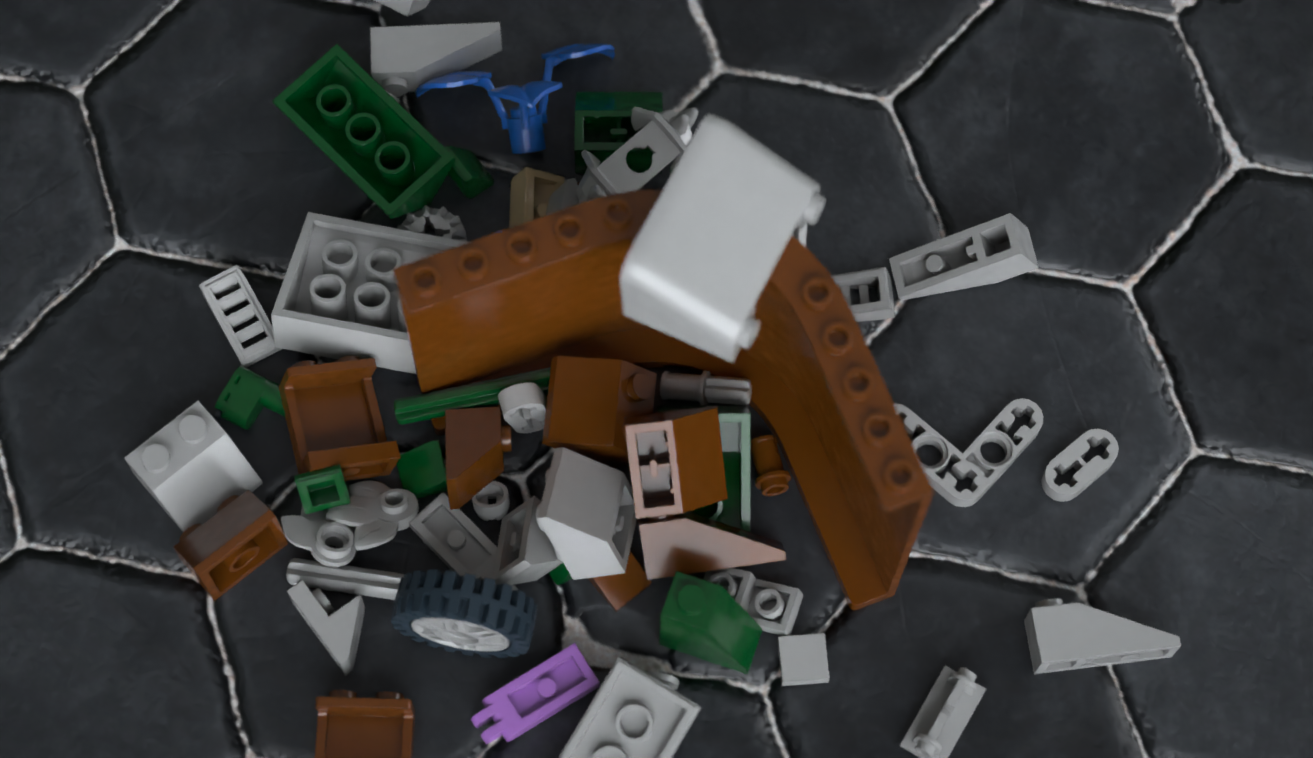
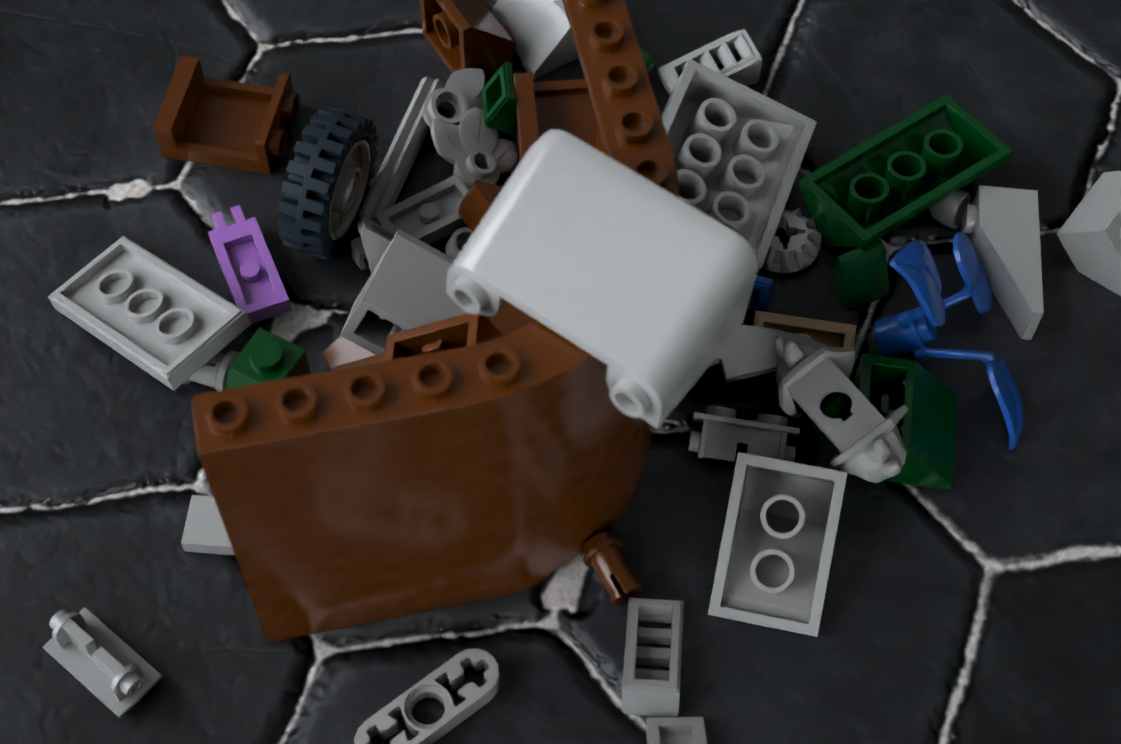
camera: 100 degrees right, 10 degrees down
light grey slope [287,580,365,676] -> none

